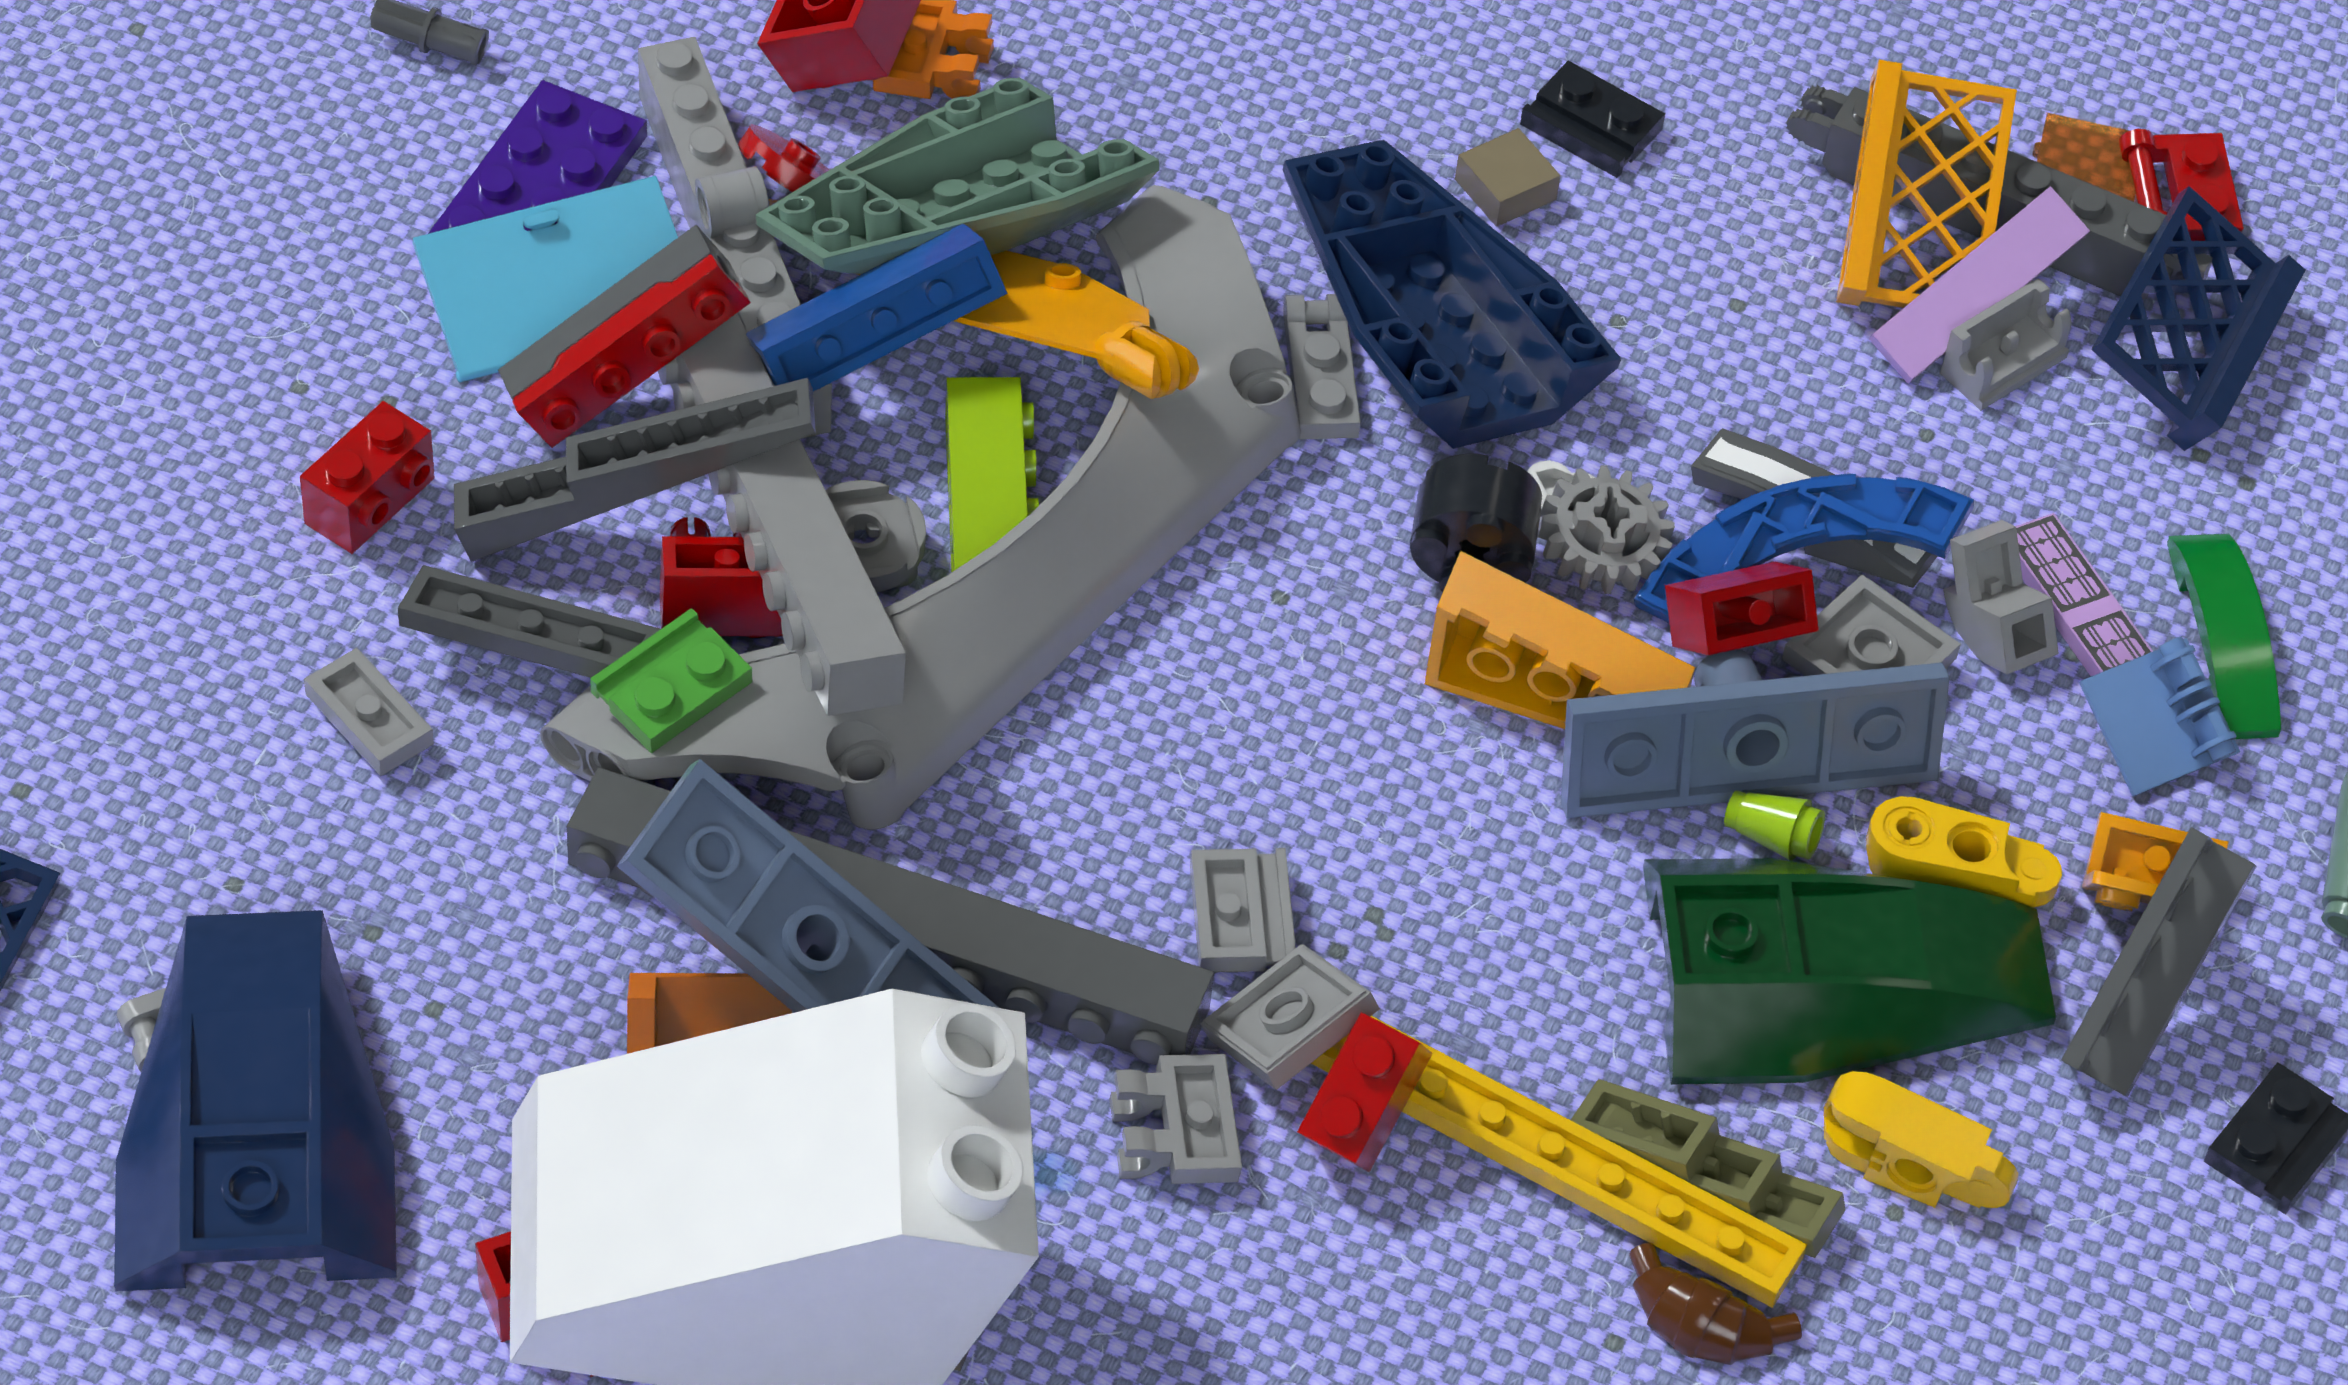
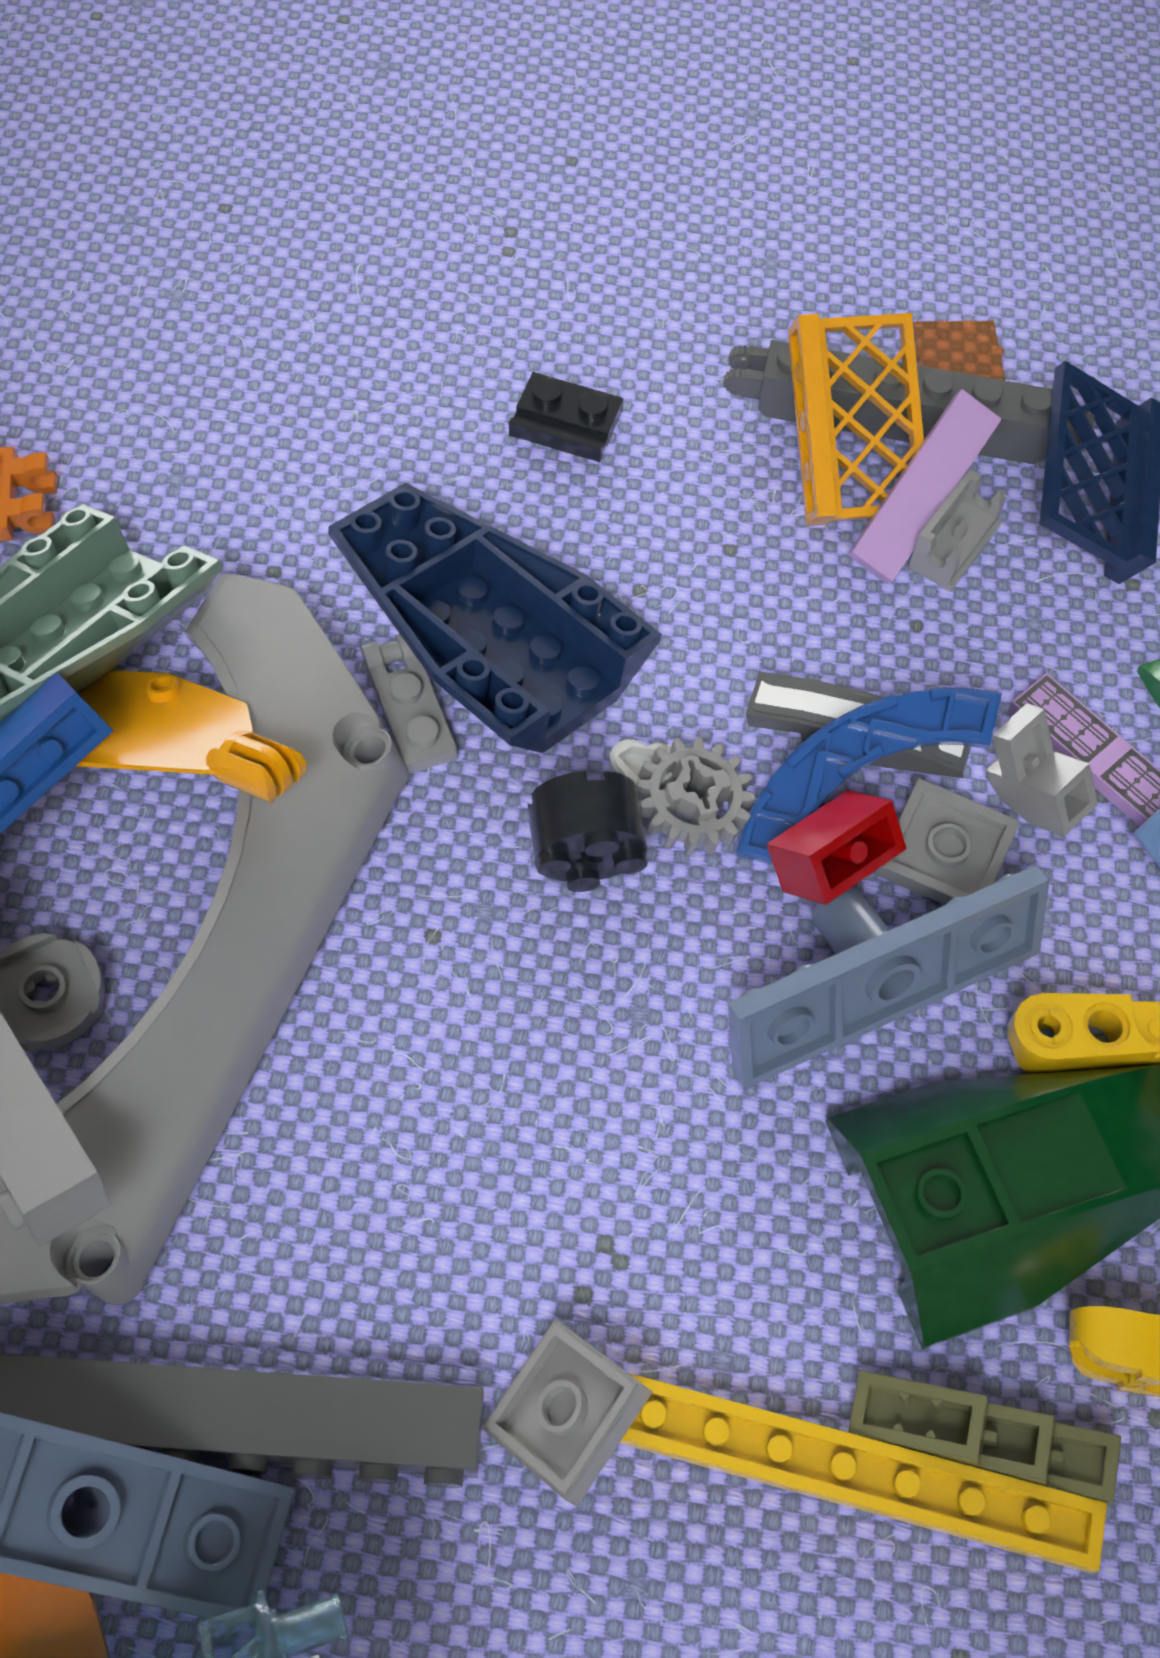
camera: 15 degrees left, 10 degrees up
lime brick [945,377,1039,573] -> none
light grey plate [1109,1054,1242,1184] -> none
light grey plate [1190,848,1296,973] -> none
red brick [1297,1012,1433,1172] -> none
light orange wedge [1424,551,1695,729] -> none
dark tan piece [1455,128,1561,227] -> none
reddish brown piece [1629,1243,1802,1365] -> none
lime cone [1724,790,1825,861] -> none
red plate [2119,129,2244,241] -> none

